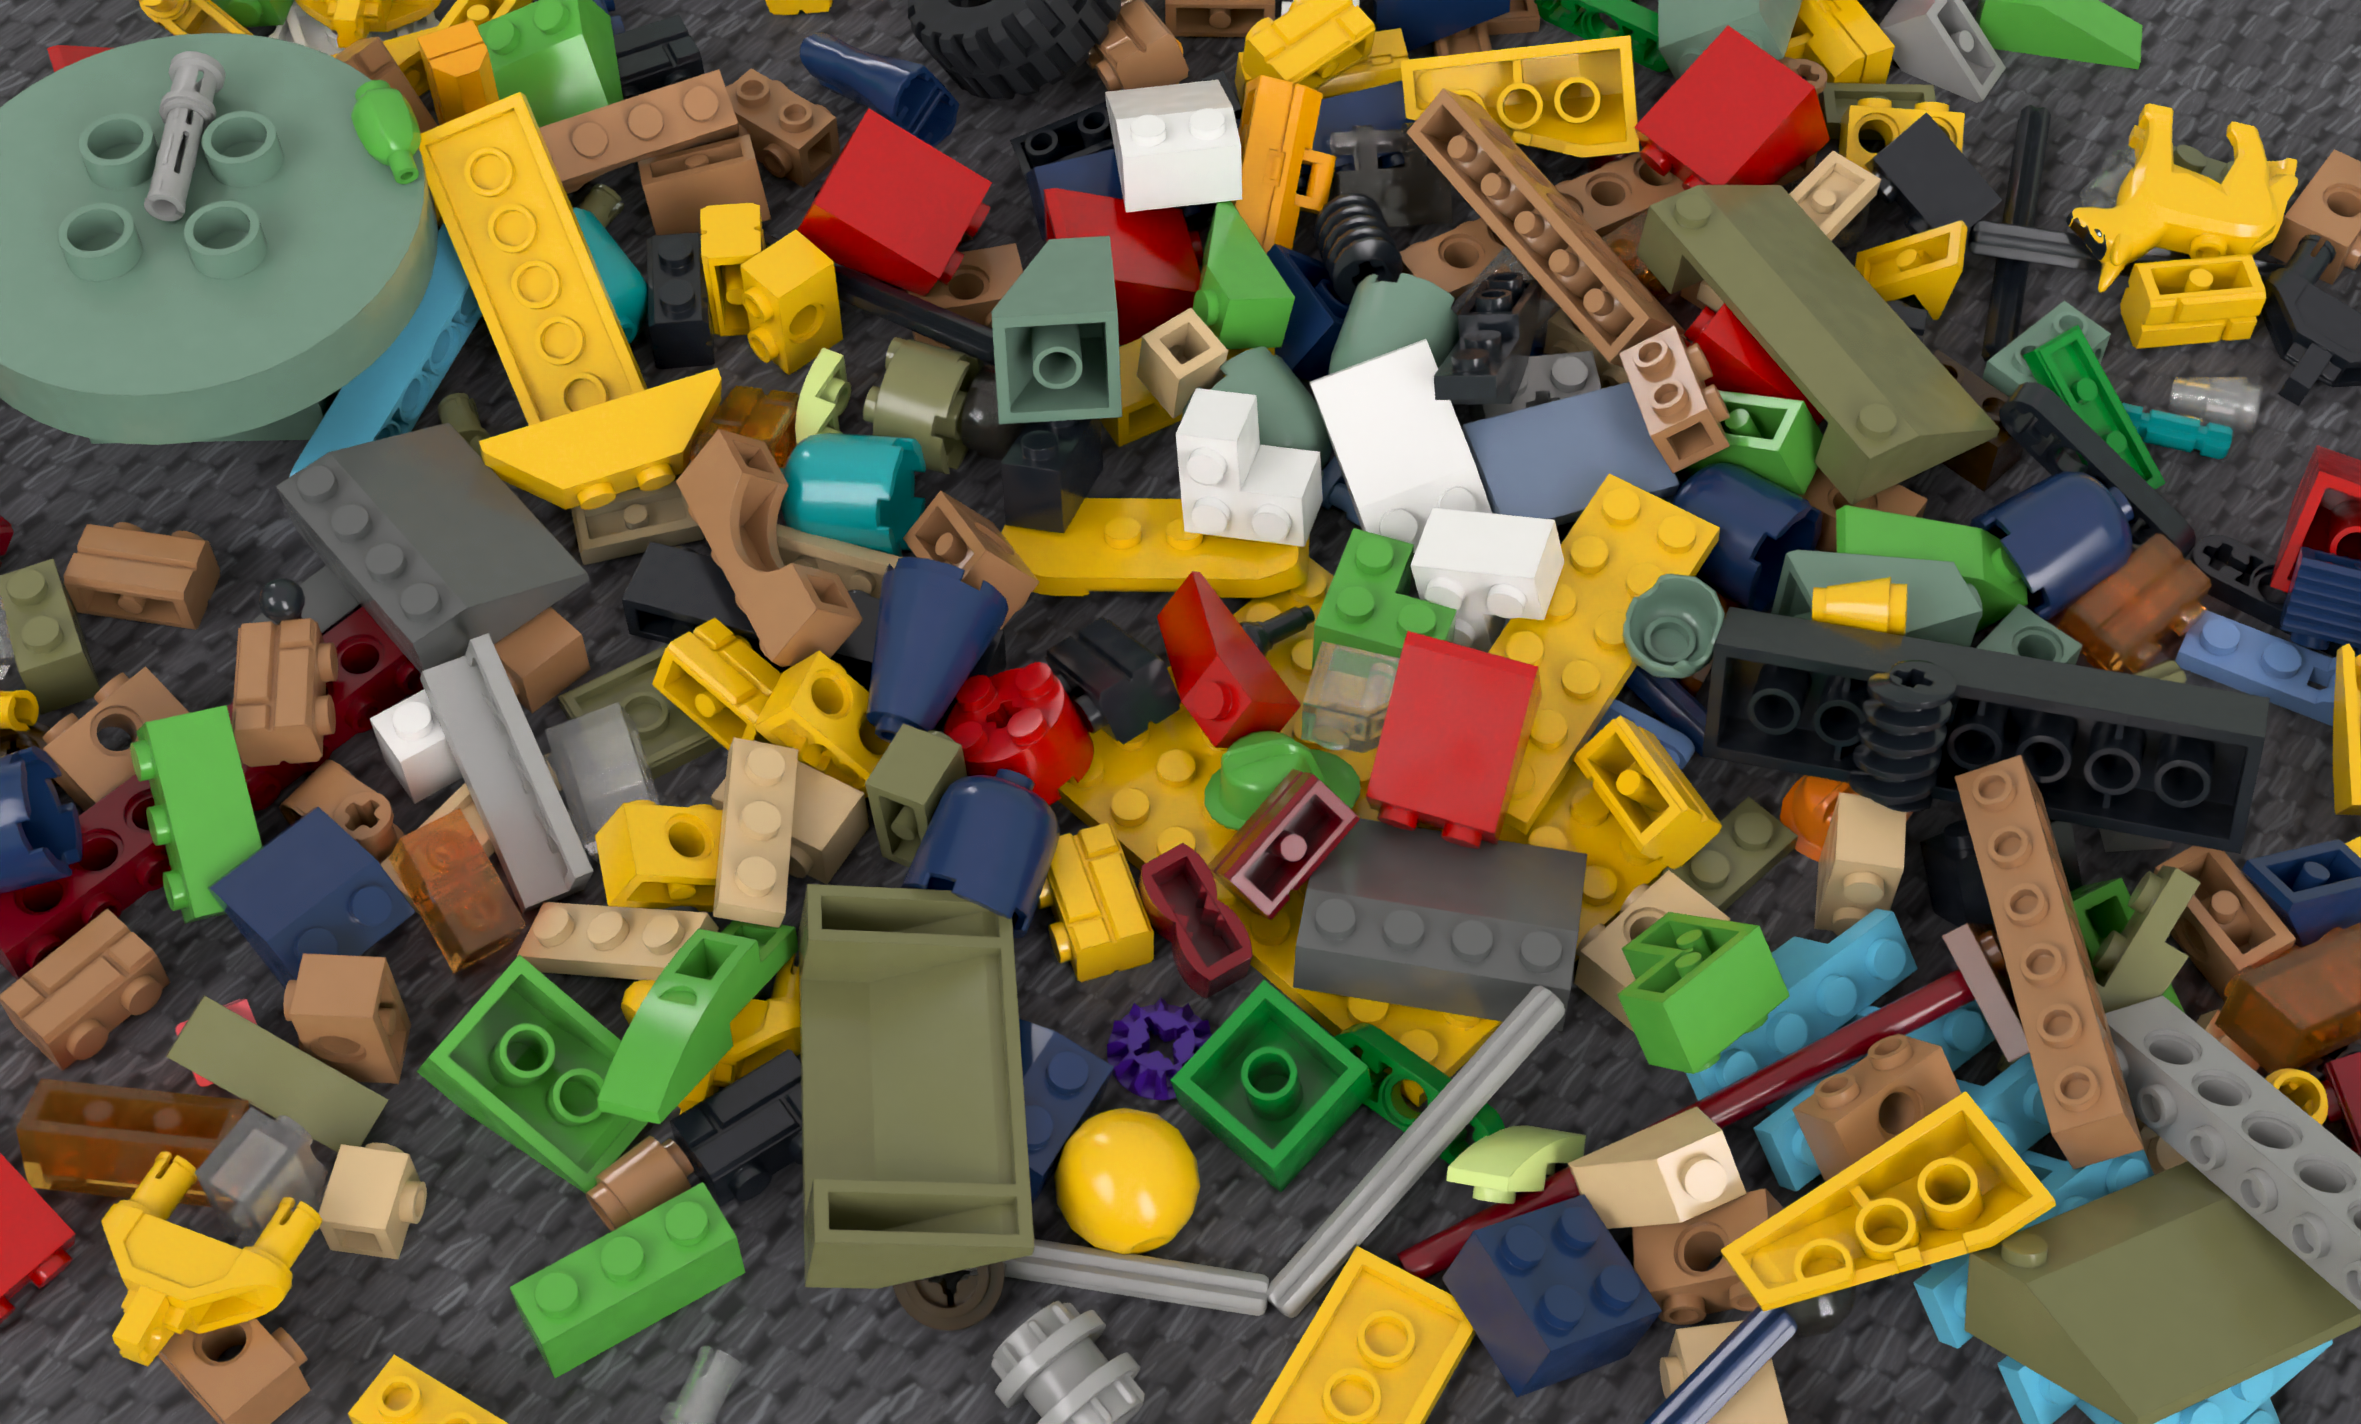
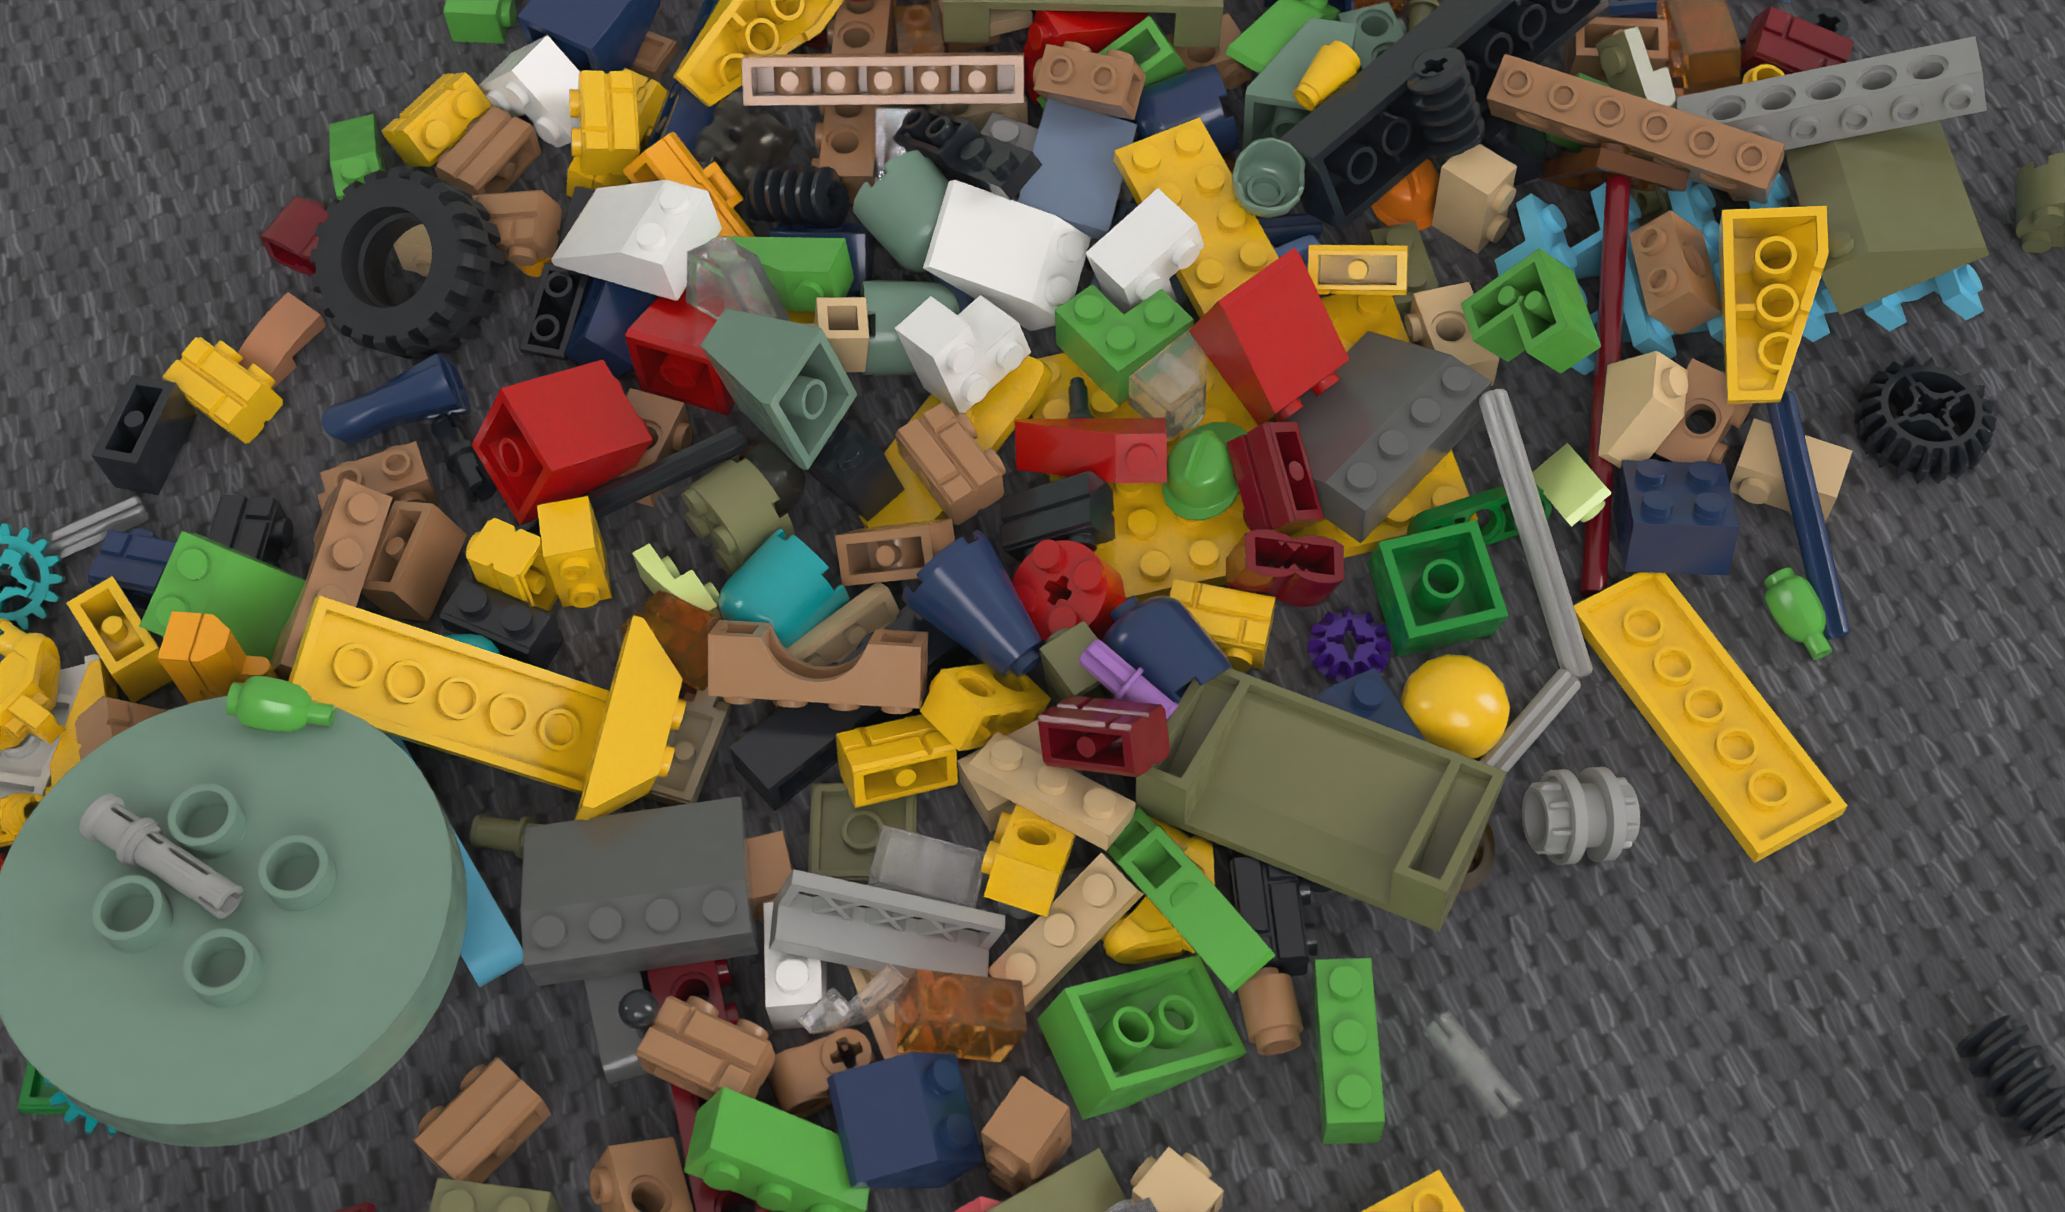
camera: 55 degrees left, 5 degrees up
none -> clear slope [686,236,789,321]
none -> clear slope [798,963,909,1034]
none -> medium nougat brick [895,403,1006,525]
none -> dark red brick [1038,695,1170,777]
none -> medium lavender axle [1078,639,1179,719]

